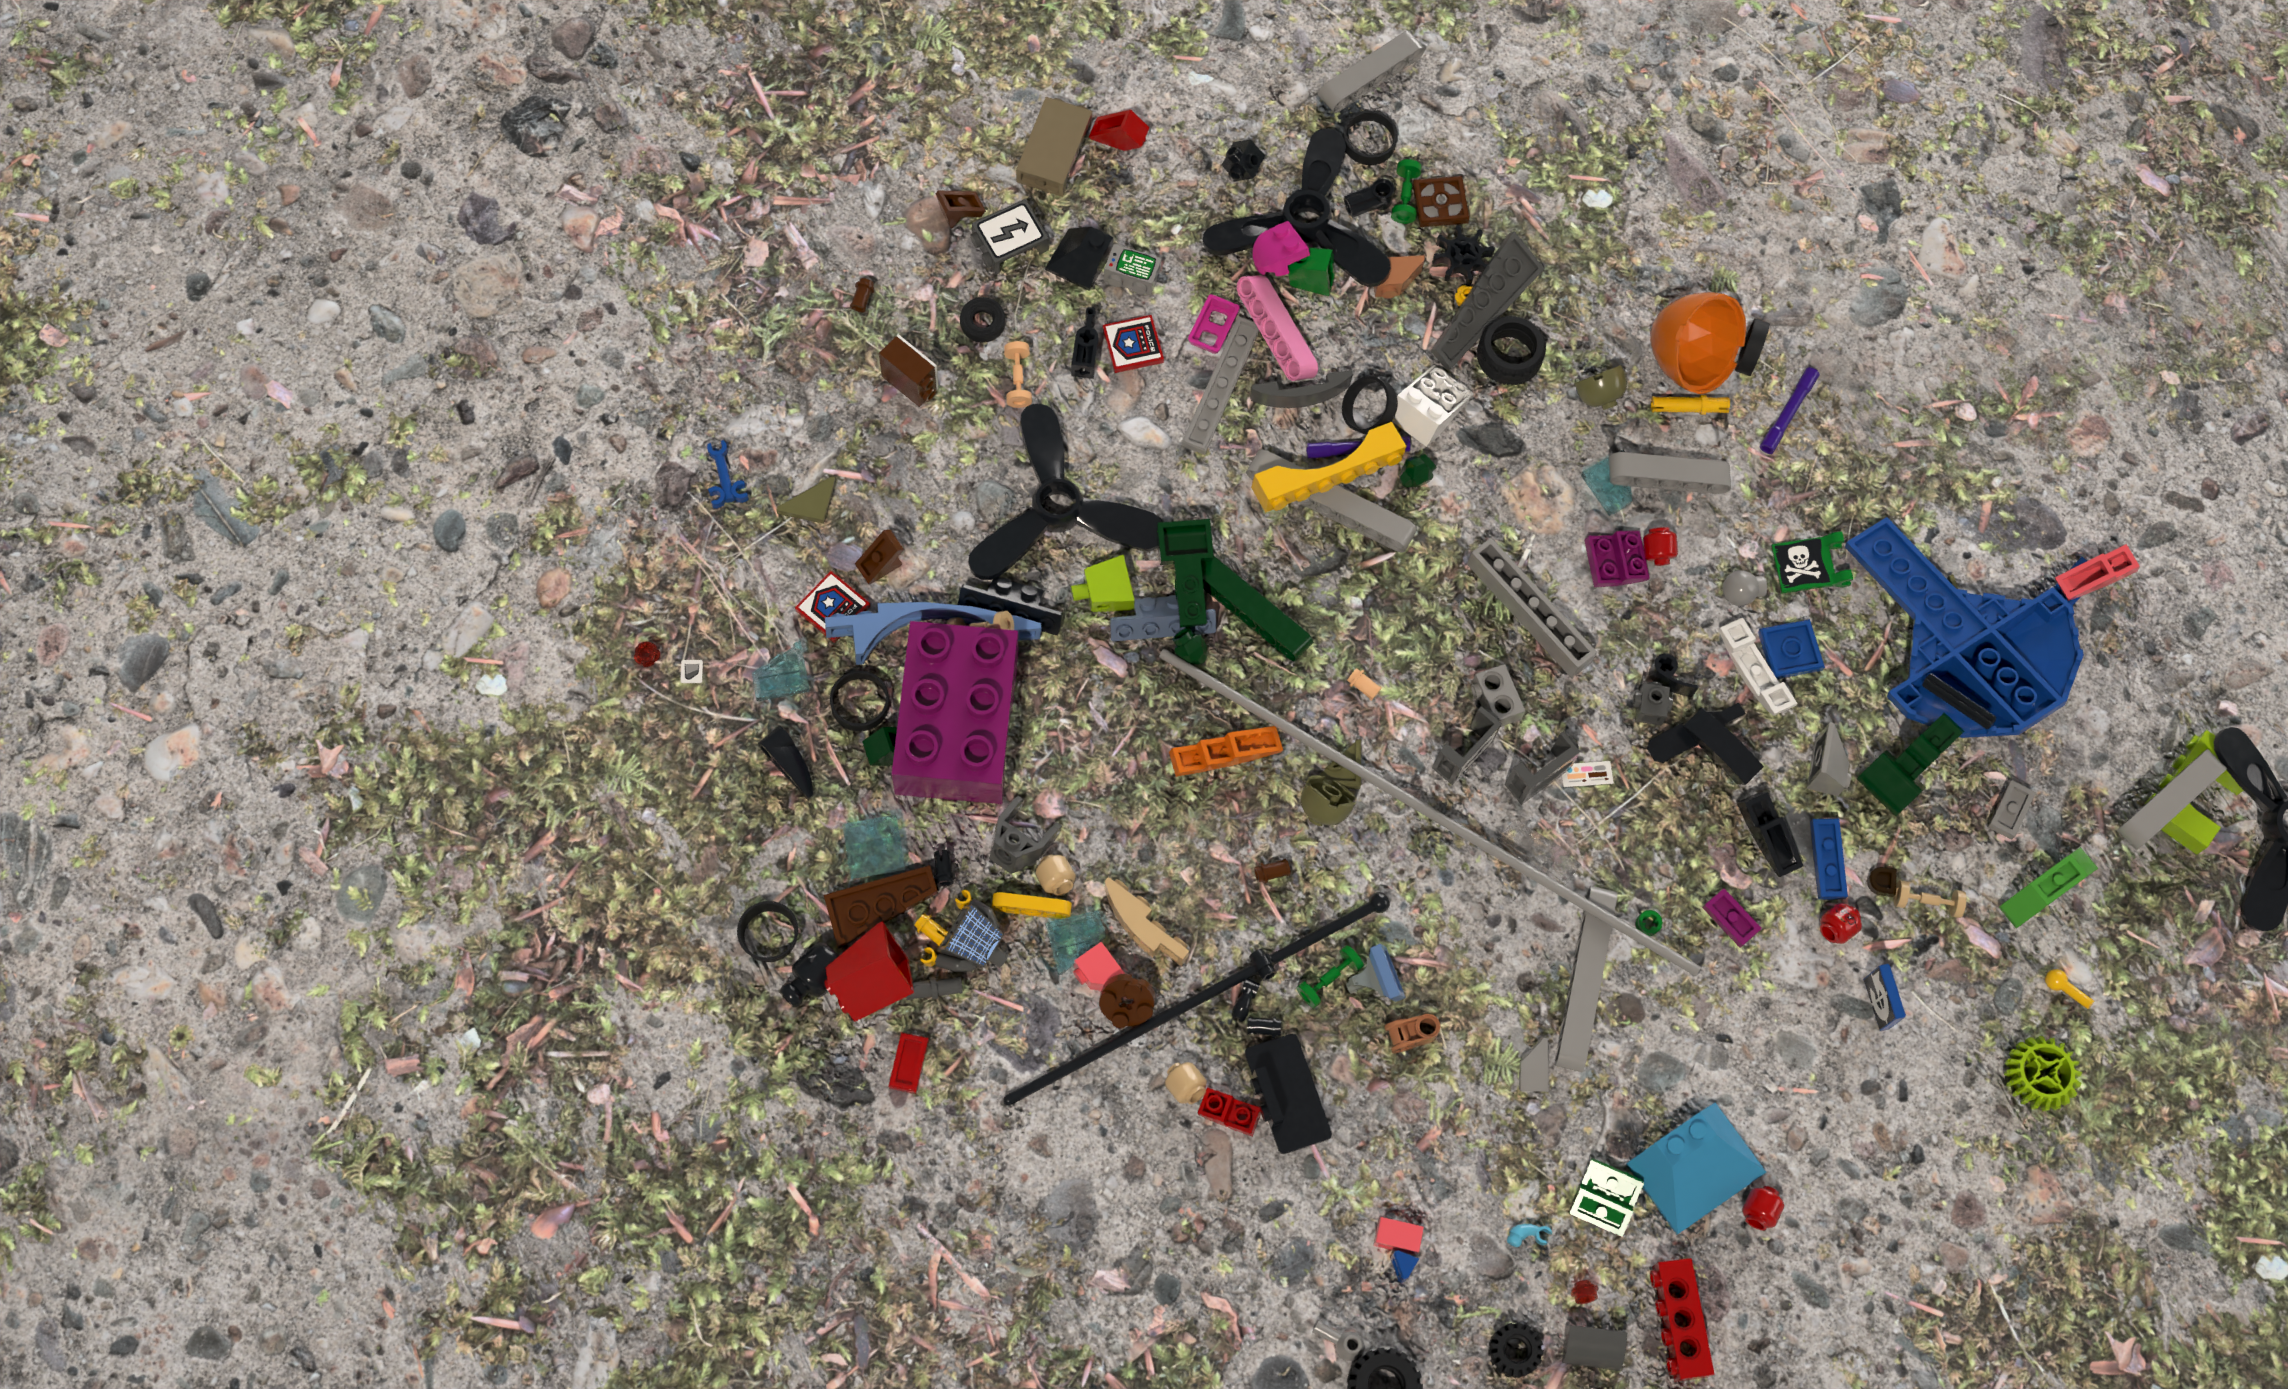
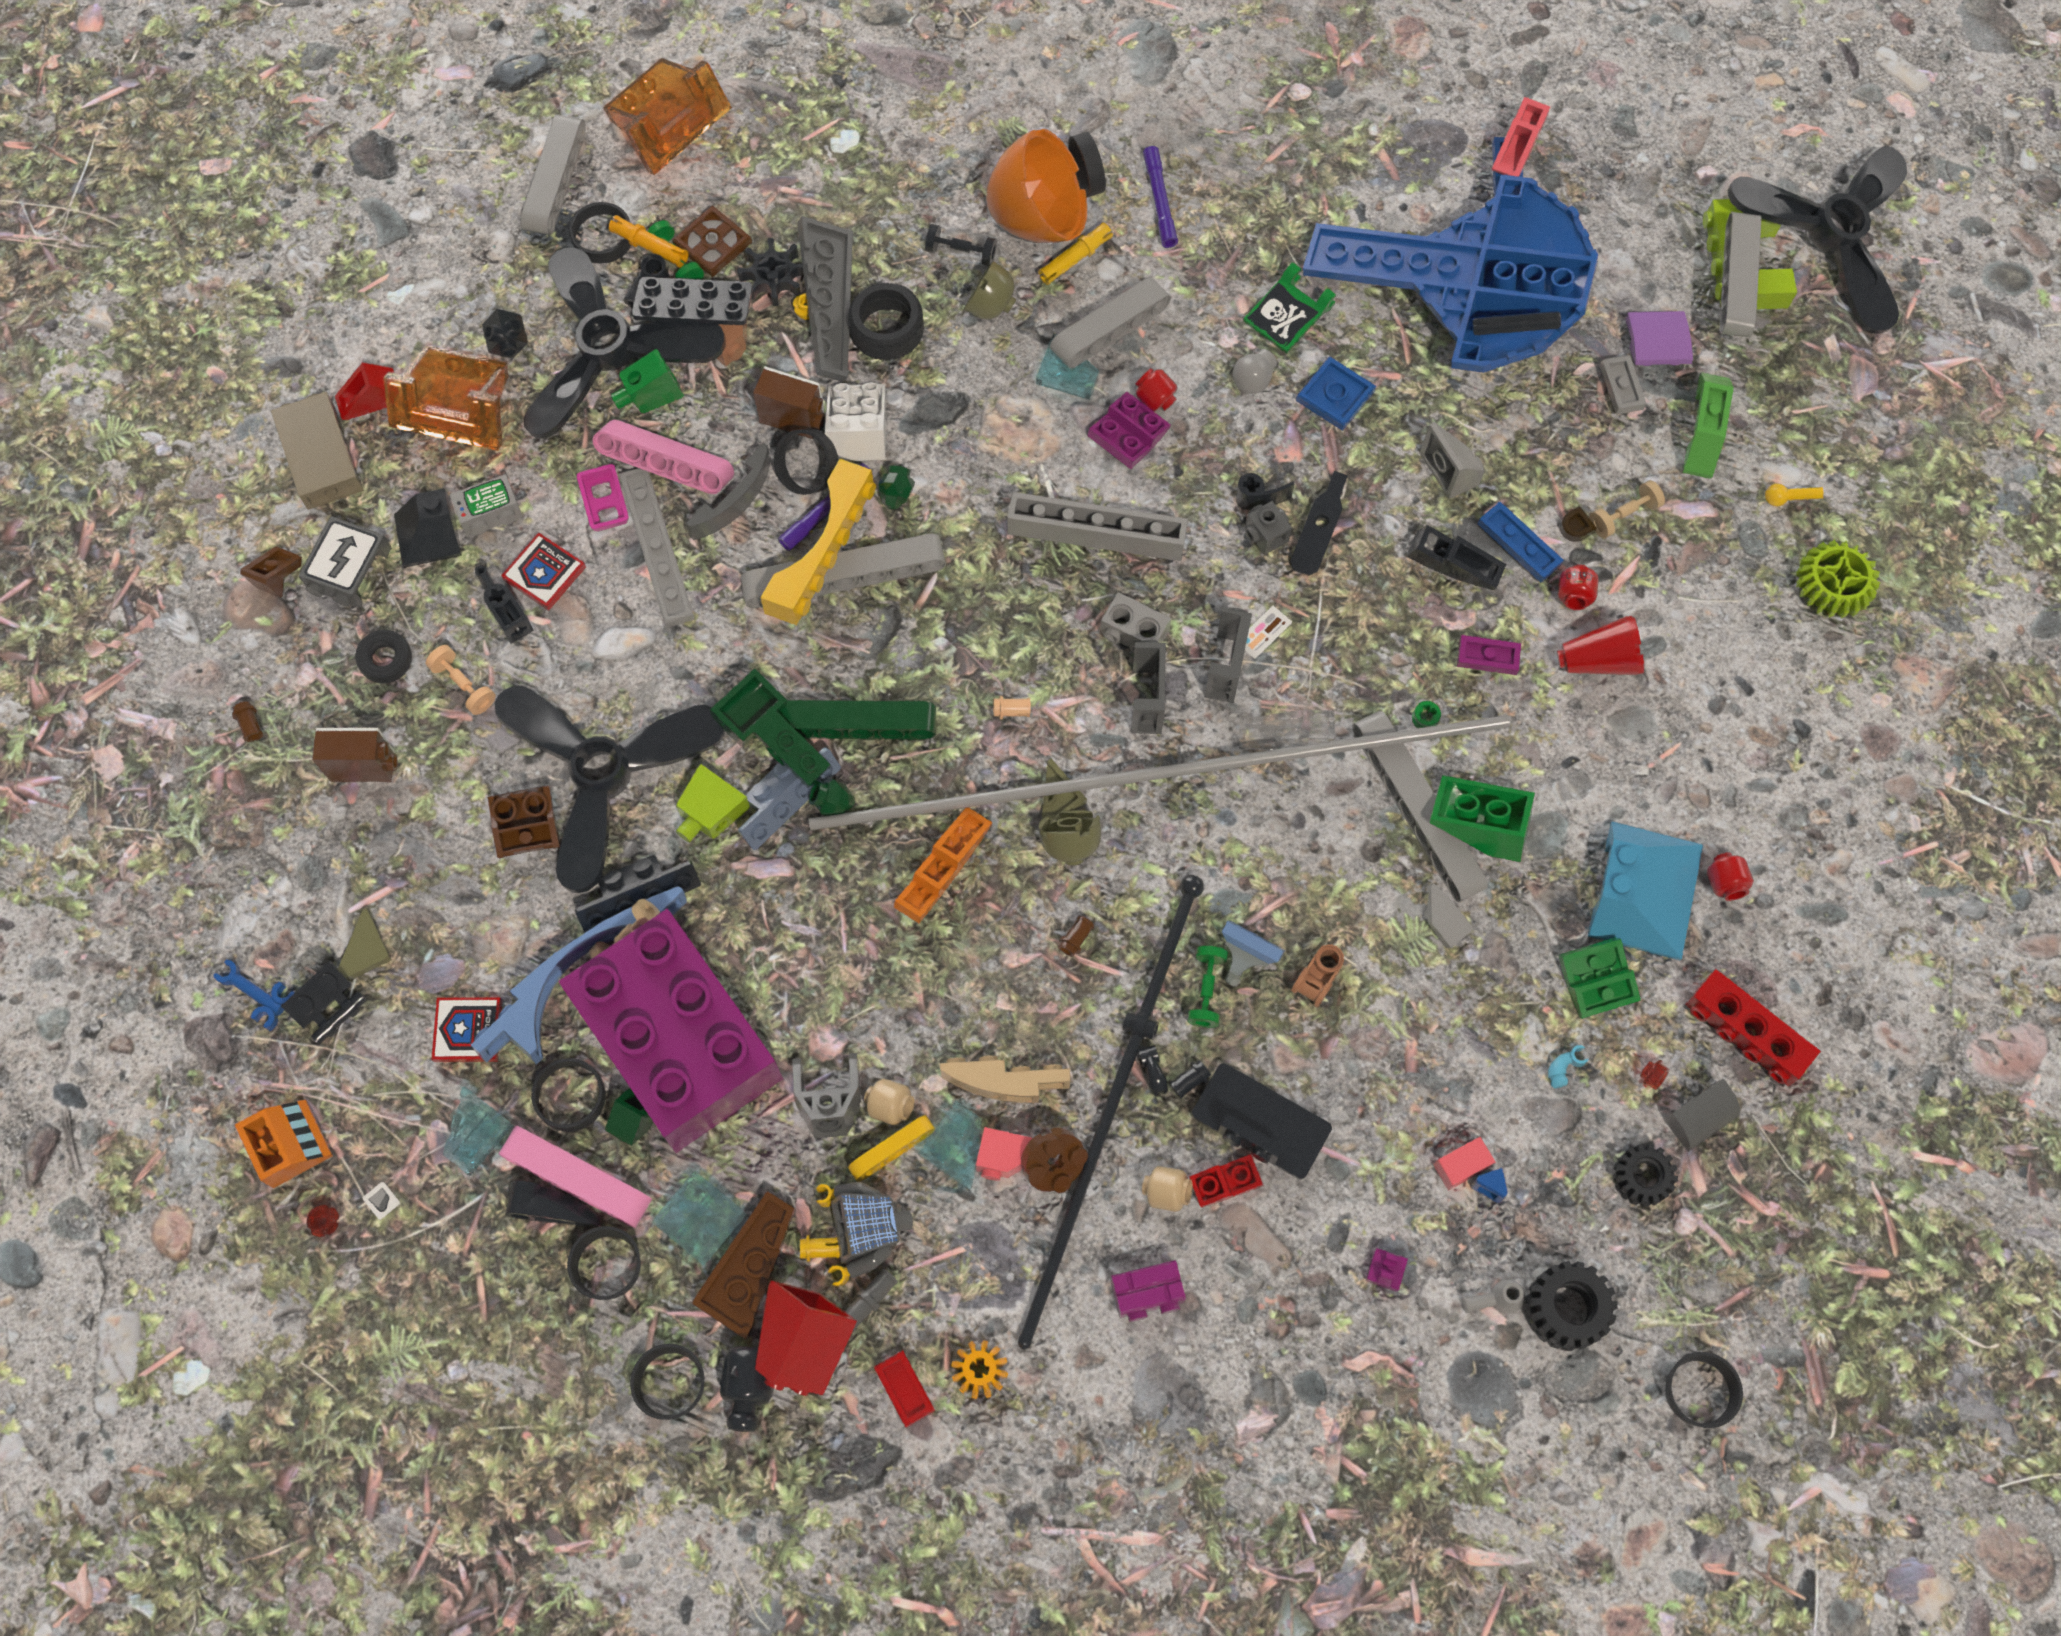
camera: 35 degrees left, 0 degrees up
reddish brown slope [855,530,904,584] -> none
black pin [934,850,956,887] -> none
dark pink slope [1253,221,1310,276] -> none
black slope [1682,707,1764,785] -> none
white slope [1719,618,1797,716] -> none
dark green plate [1857,712,1965,817] -> none
tile [1863,964,1906,1031] -> none
none -> orange slope [235,1100,333,1188]
none -> black plate [281,961,368,1045]
none -> clear orange windscreen [384,345,508,451]
none -> reddish brown slope [487,785,560,858]
none -> bright pink beam [498,1126,652,1228]
none -> black tyre [567,1226,641,1300]
none -> clear orange windscreen [603,58,732,175]
none -> light orange pin [608,215,689,268]
none -> bracket [632,277,753,325]
none -> reddish brown piece [753,366,826,439]
none -> black wheel [925,224,997,266]
none -> light orange gear [951,1340,1008,1399]
none -> magenta brick [1110,1260,1186,1322]
none -> magenta tile [1365,1248,1408,1292]
none -> green slope [1430,775,1535,862]
none -> red cone [1557,616,1644,675]
none -> medium lavender slope [1626,311,1693,366]

